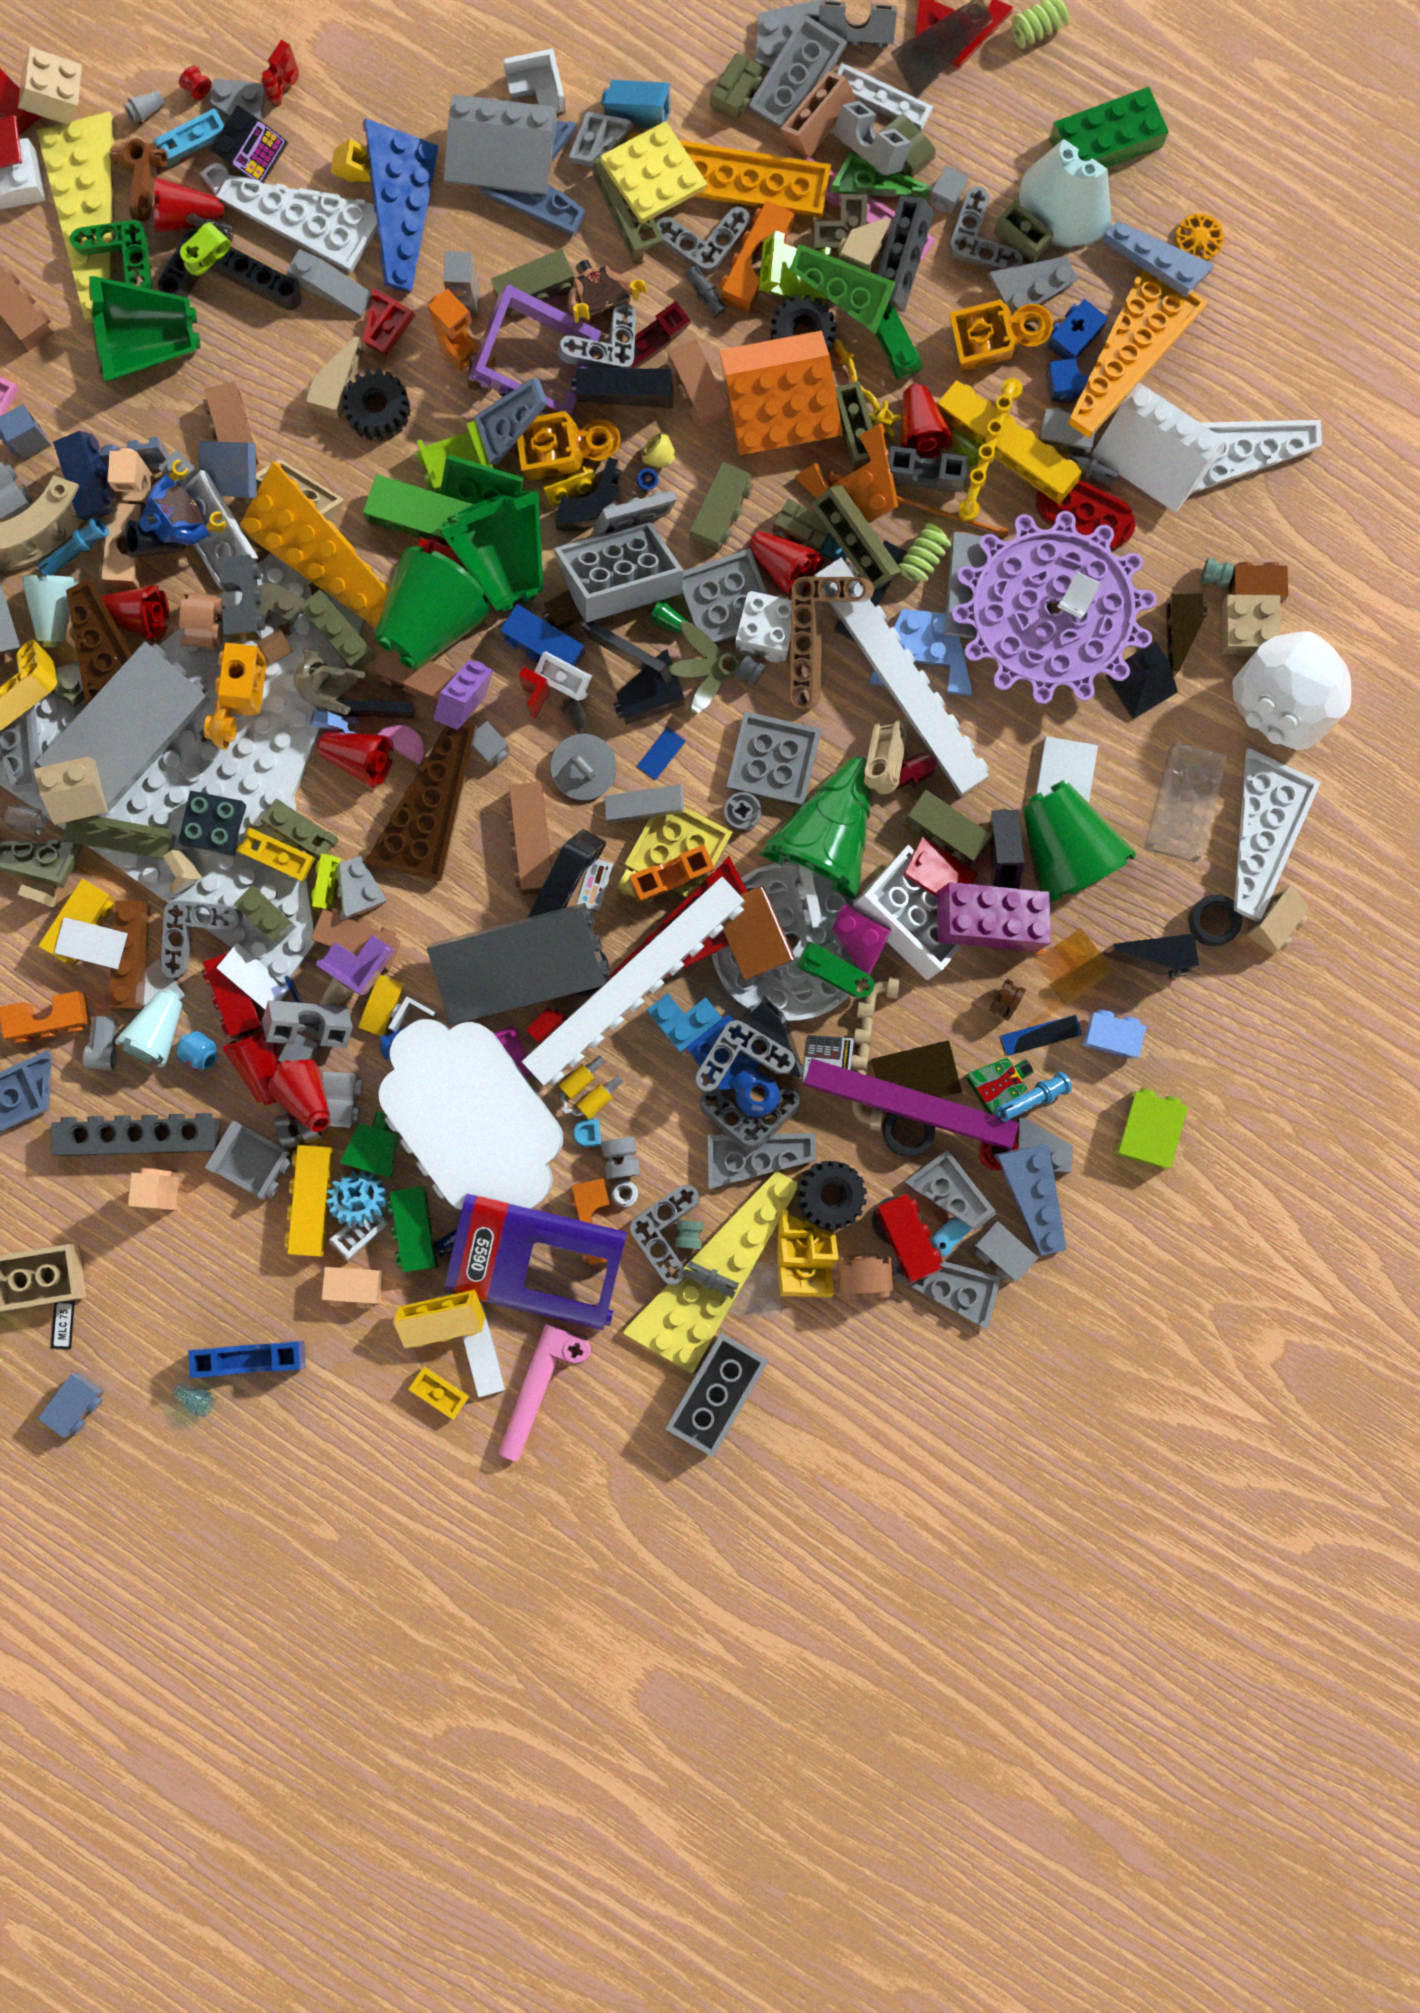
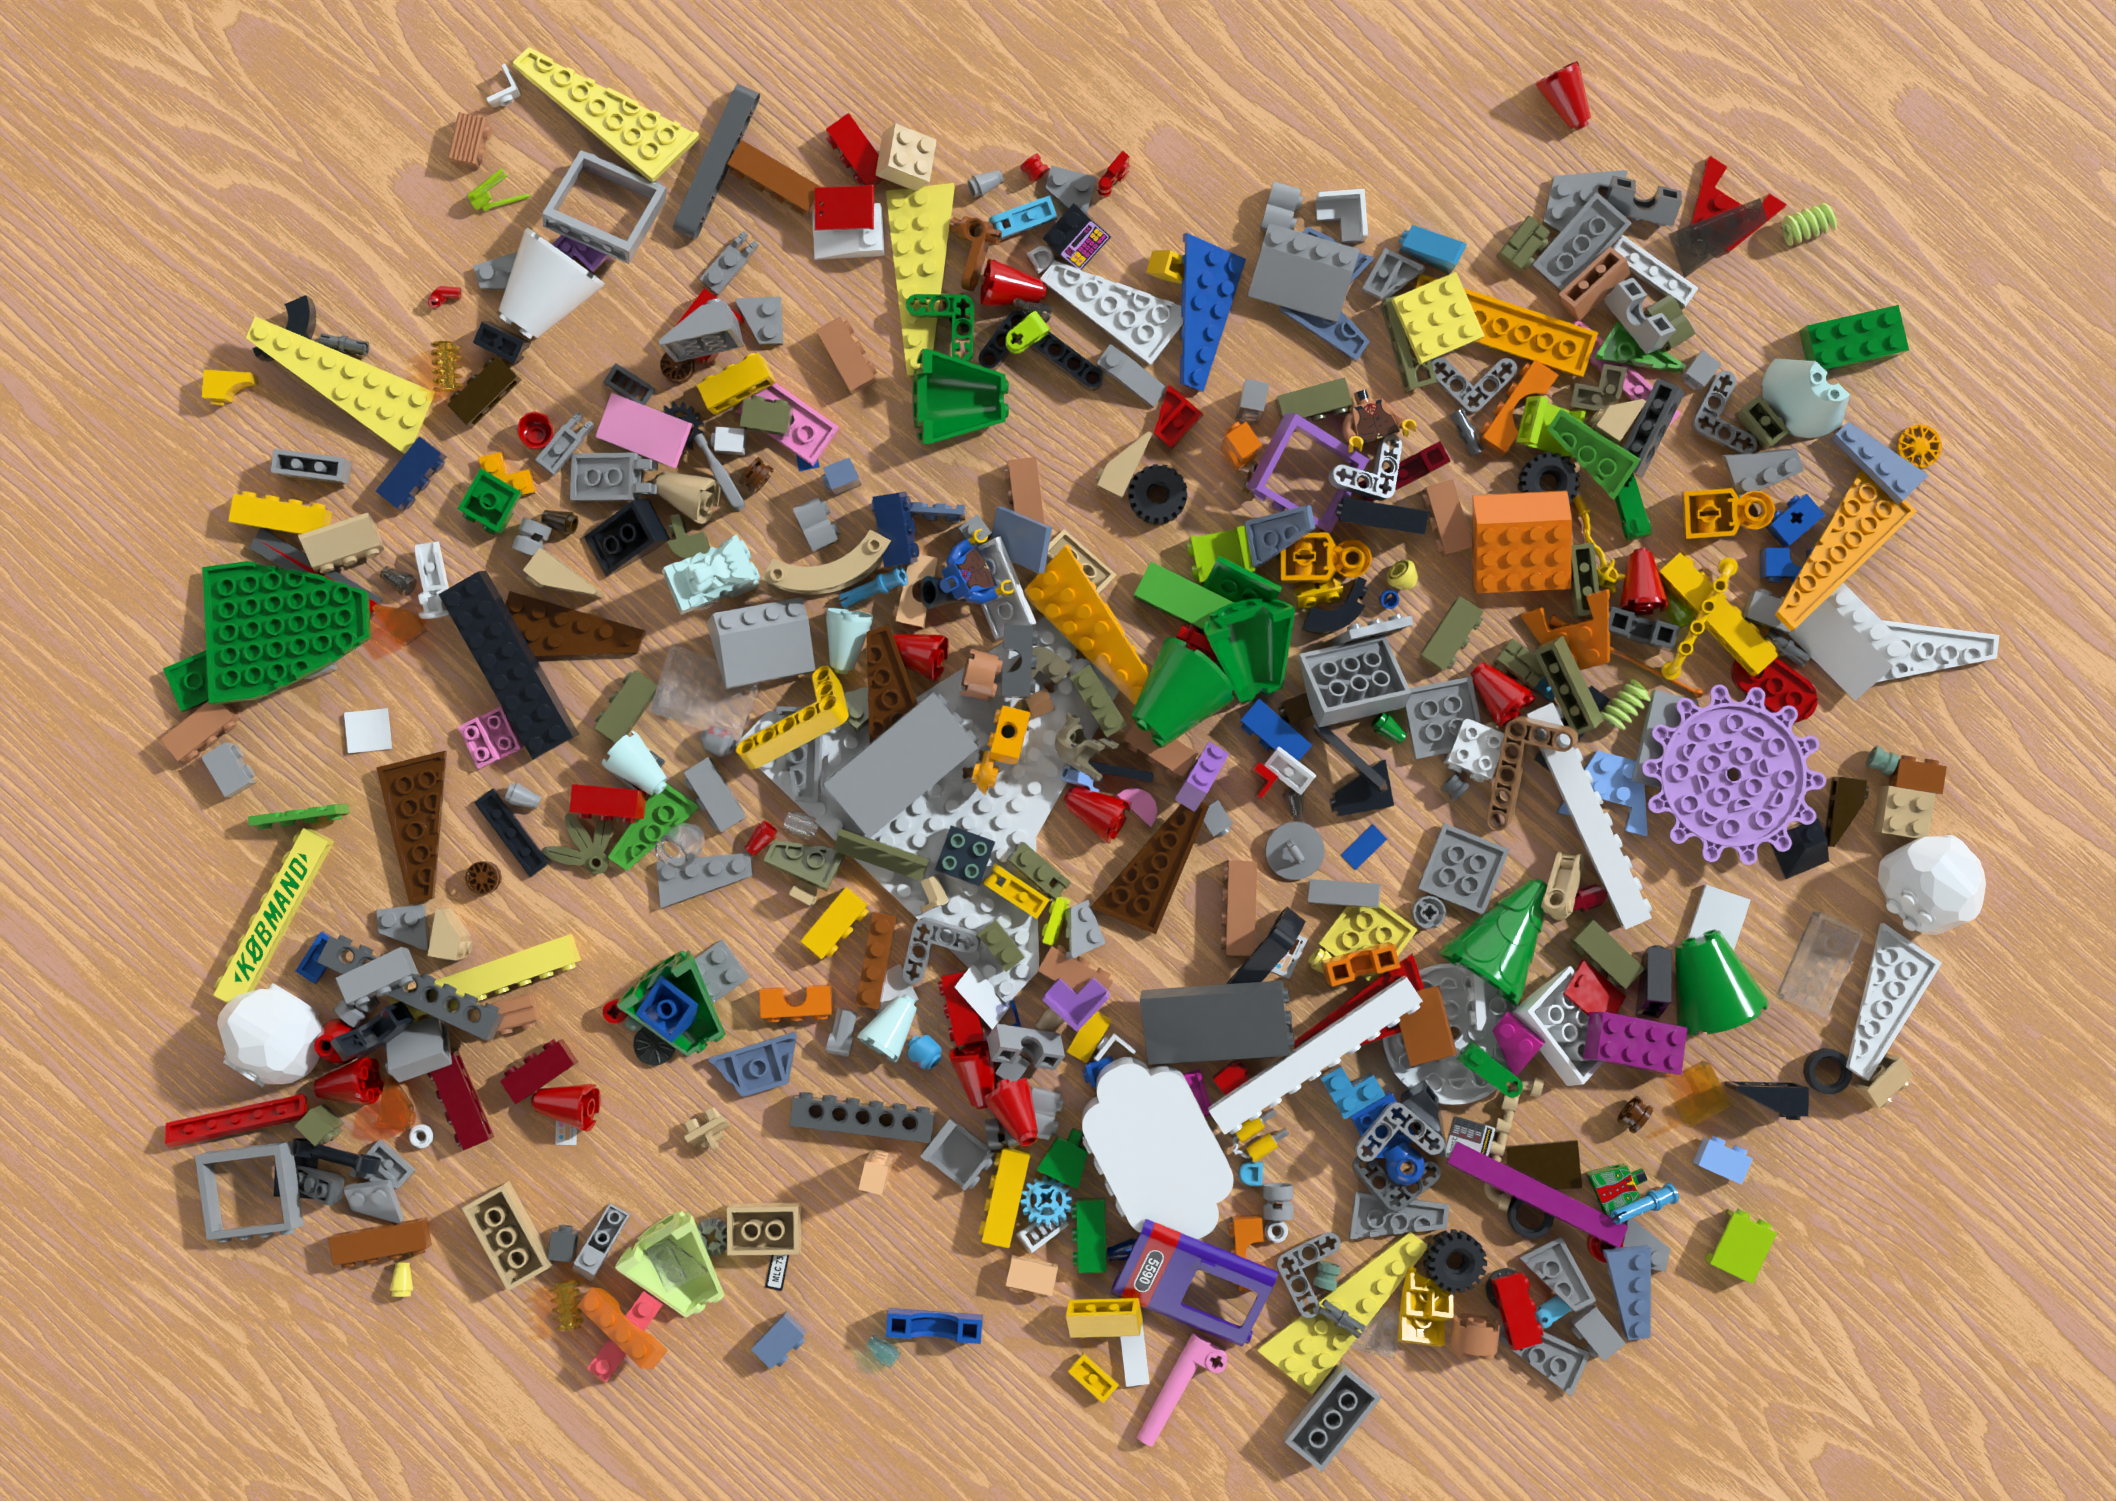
camera: 10 degrees right, 5 degrees up
tan slope [34,756,108,825] -> none
white sticker [54,917,128,969] -> none
light nougat arch [108,448,156,509] -> none
olive plant [668,621,740,715] -> none
black sticker [1001,1015,1082,1055] -> none
white bracket [1057,572,1100,618] -> none
none -> light grey brick [1260,182,1303,231]

